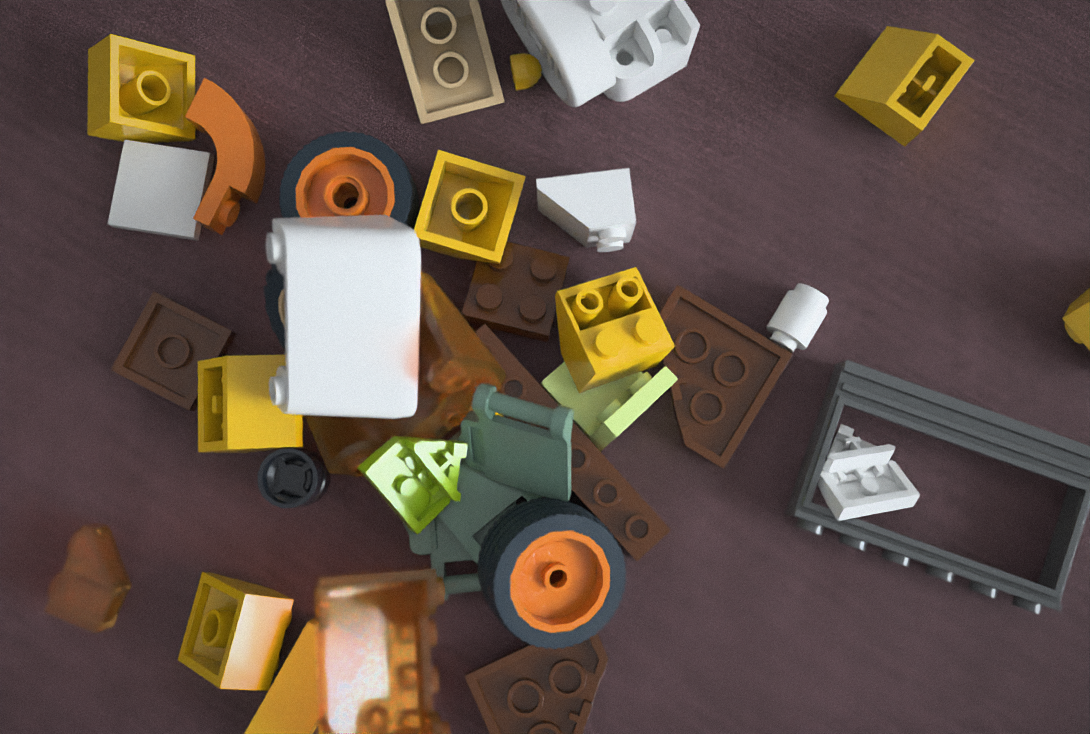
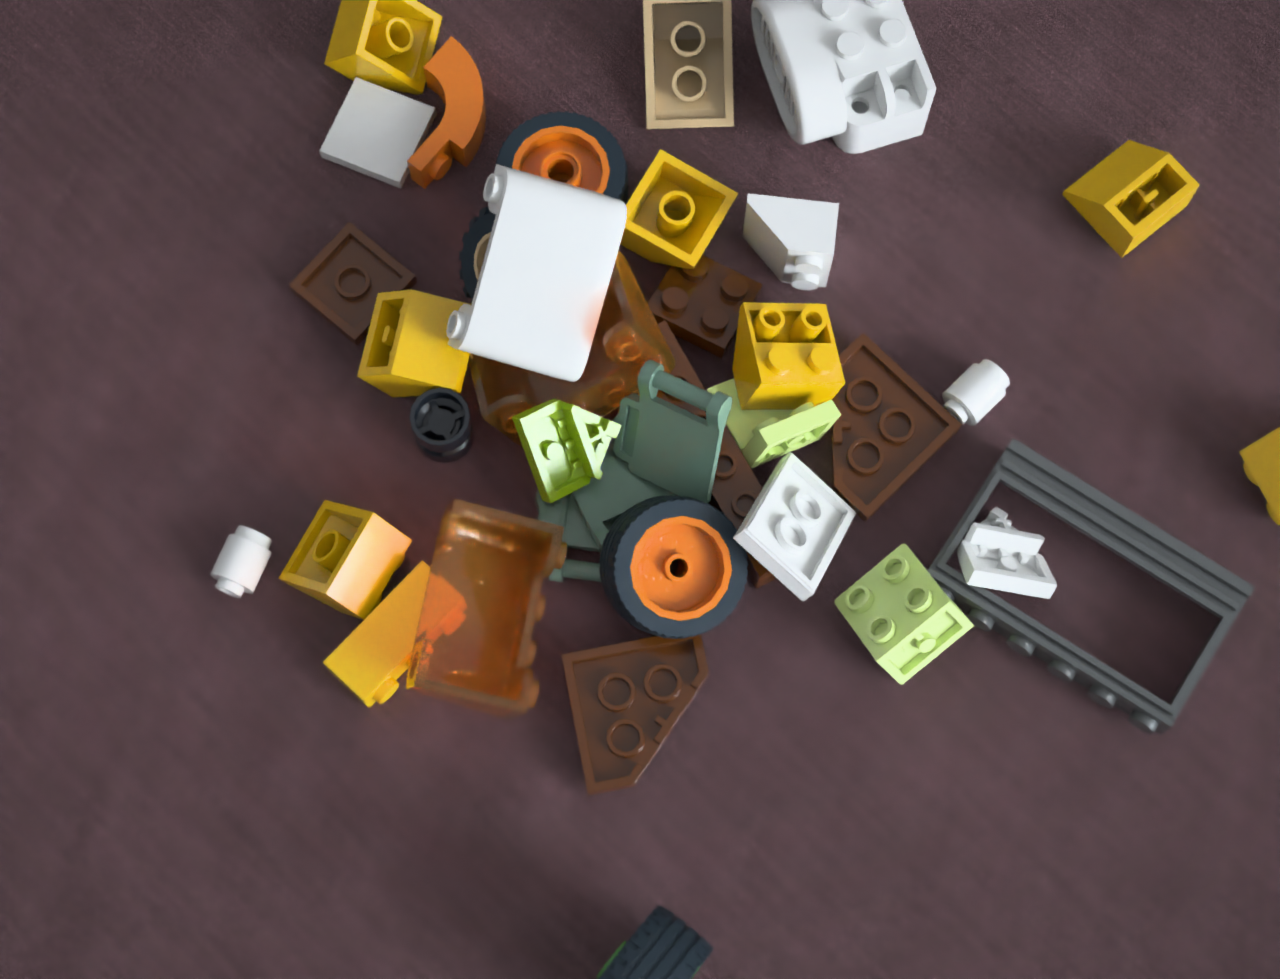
camera: 10 degrees right, 10 degrees down
clear orange slope [44,523,132,633] -> none
yellow hinge [509,53,542,91] -> none
none -> white brick [210,525,272,598]
none -> white tile [733,452,856,602]
none -> yellowish green bracket [834,543,974,685]

